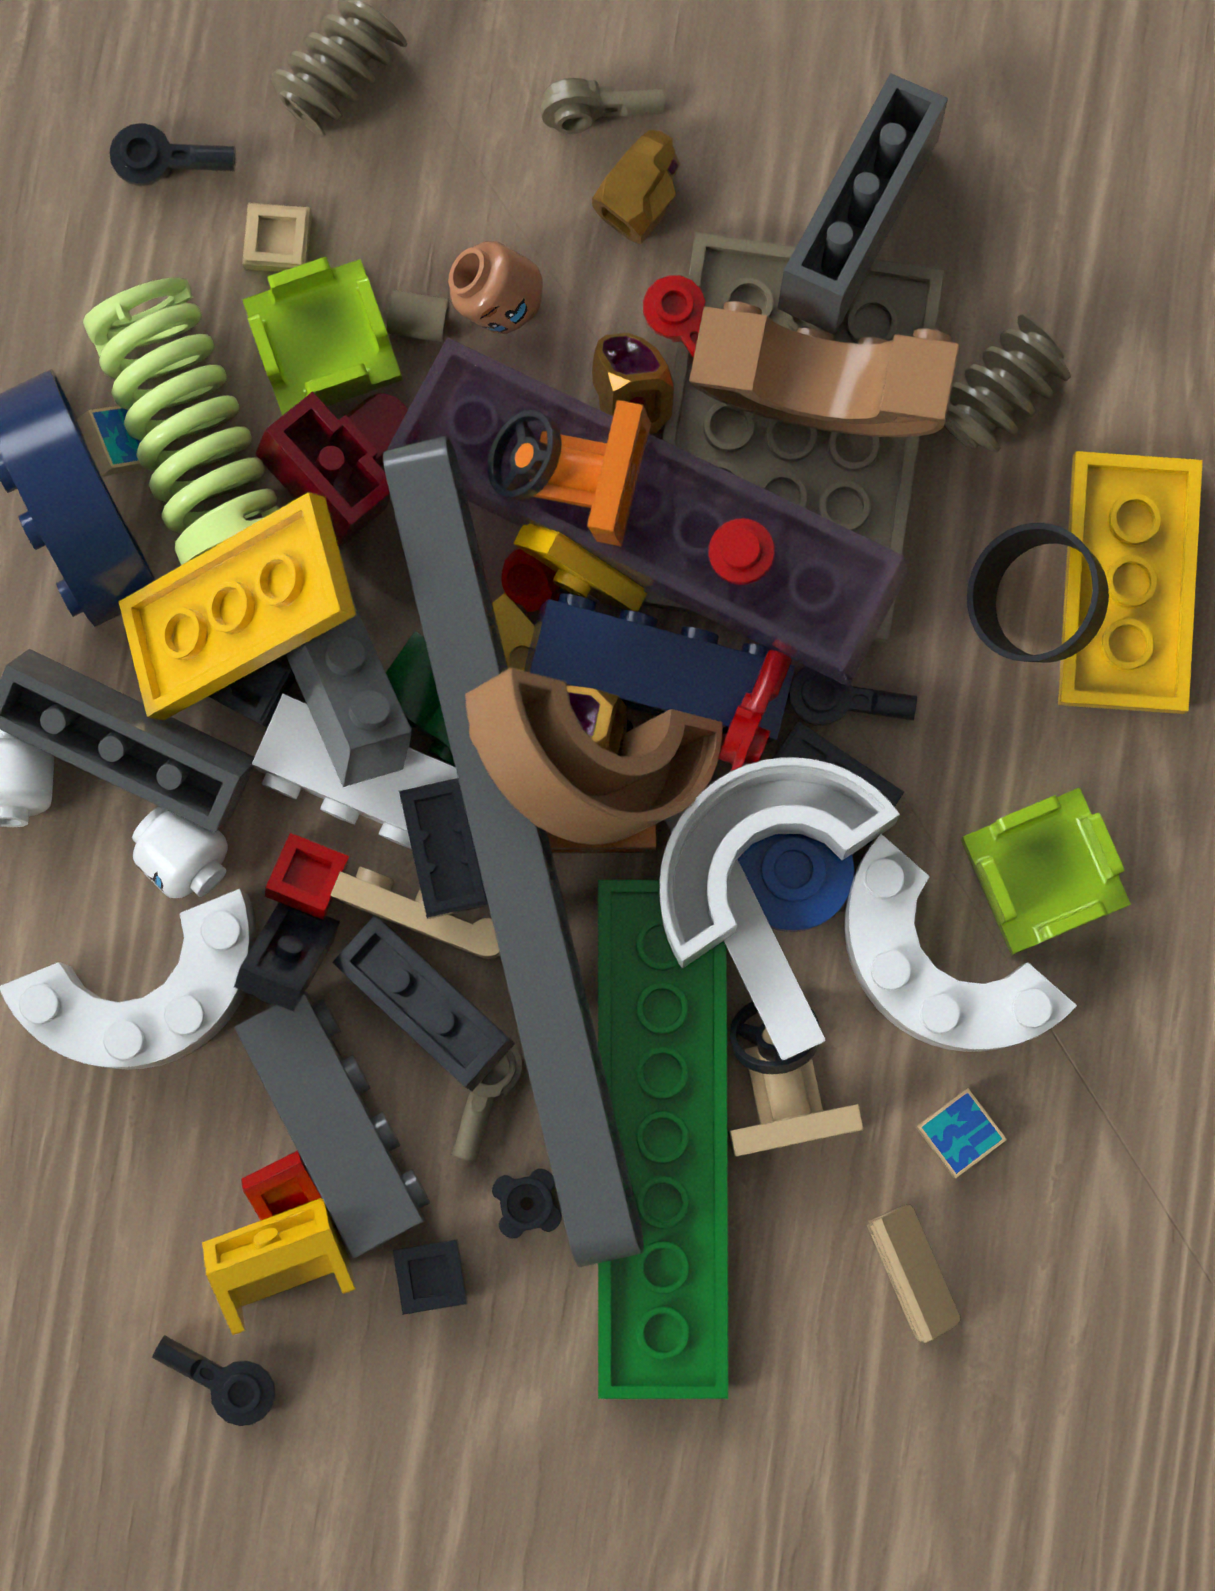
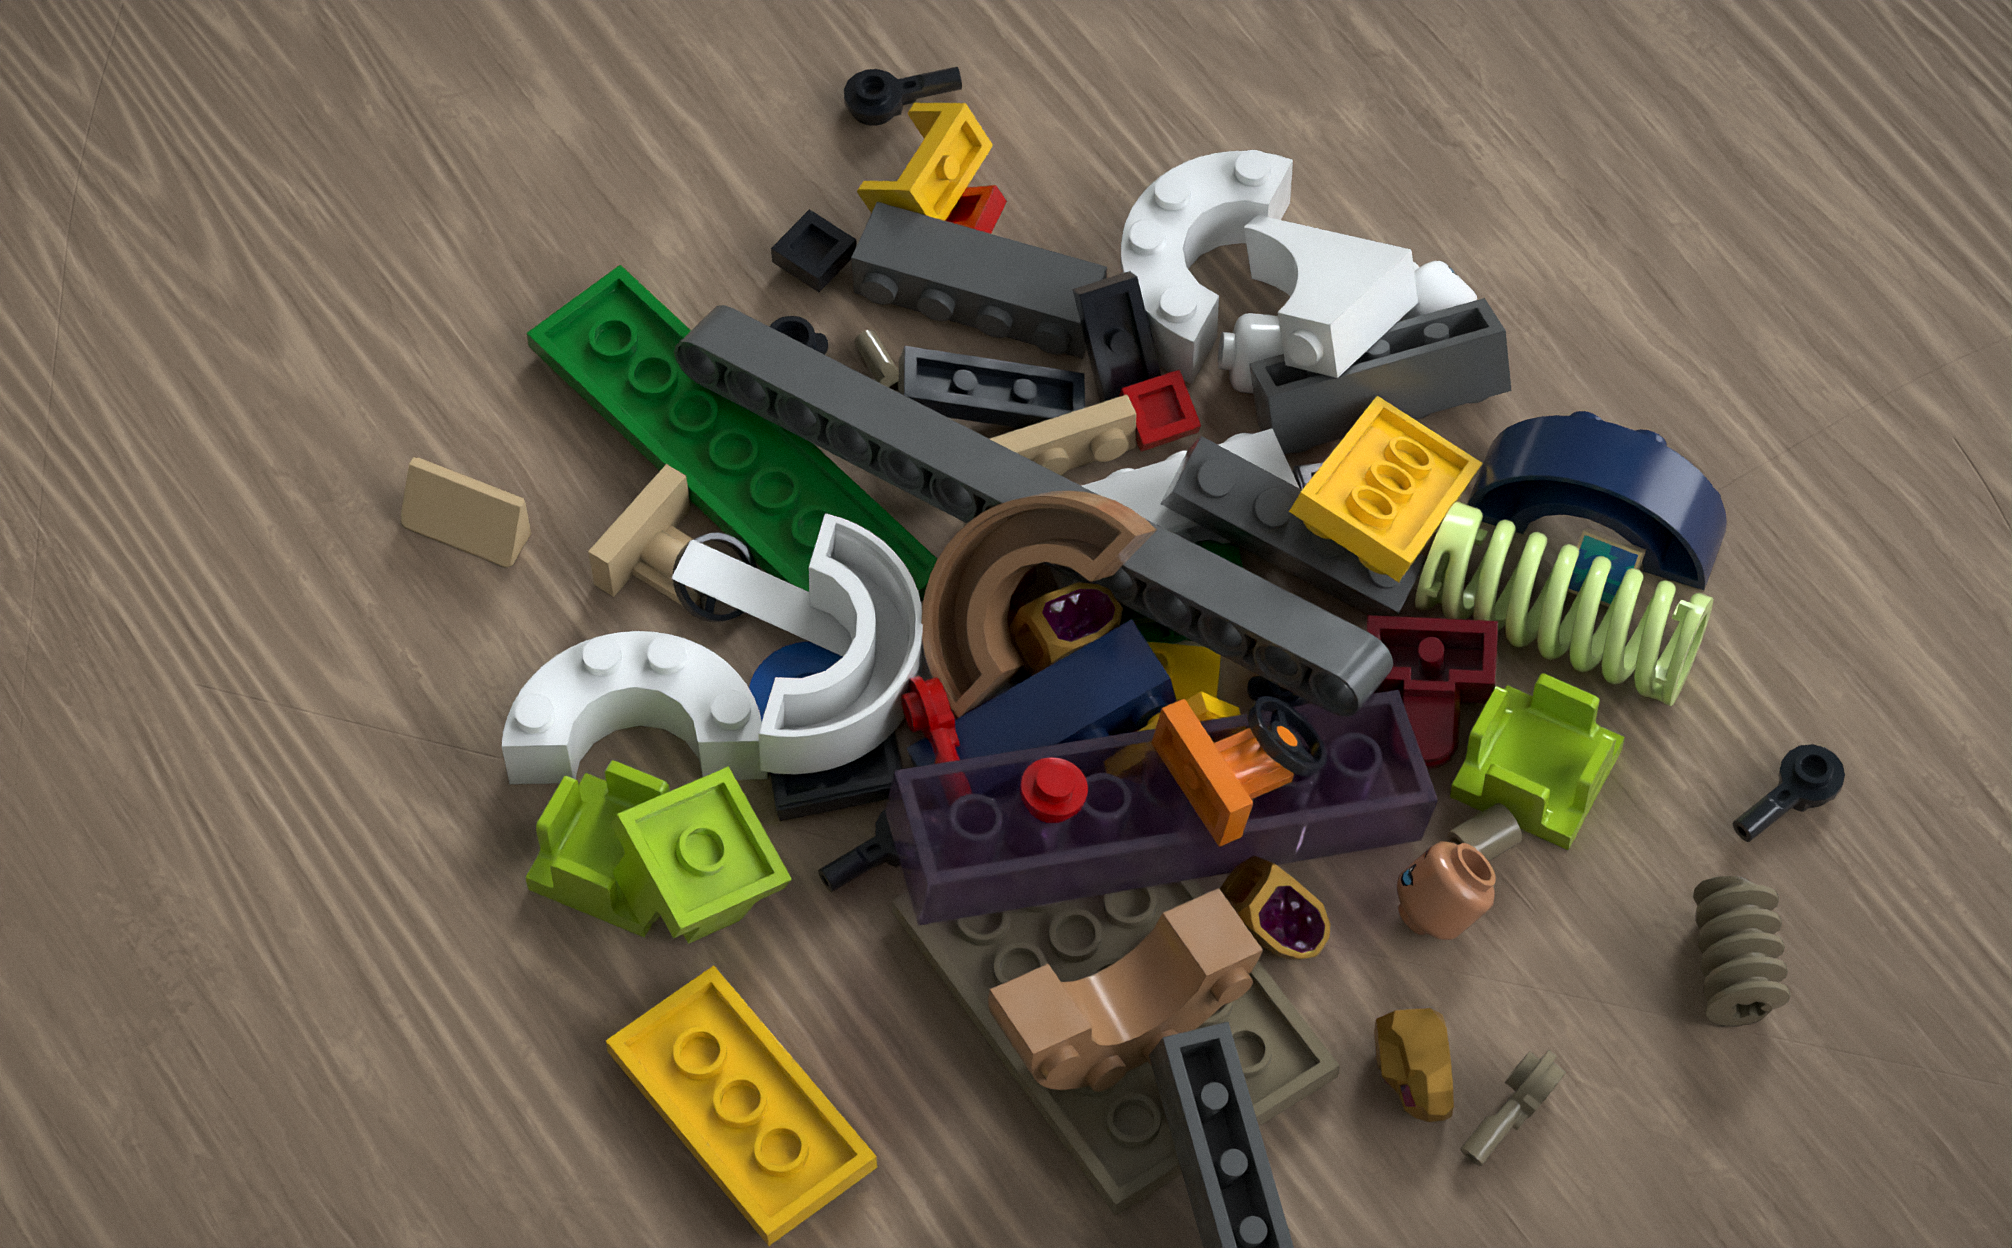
camera: 135 degrees right, 25 degrees down
tan tile [242,203,312,272] -> none
black plate [399,778,489,919] -> none
red plate [643,275,705,358] -> none
tile [915,1088,1007,1178] -> none
dark tan piece [944,314,1071,453] -> none
black tyre [967,523,1109,663] -> none
none -> lime panel [610,766,792,944]
none -> white arch [1244,215,1418,378]

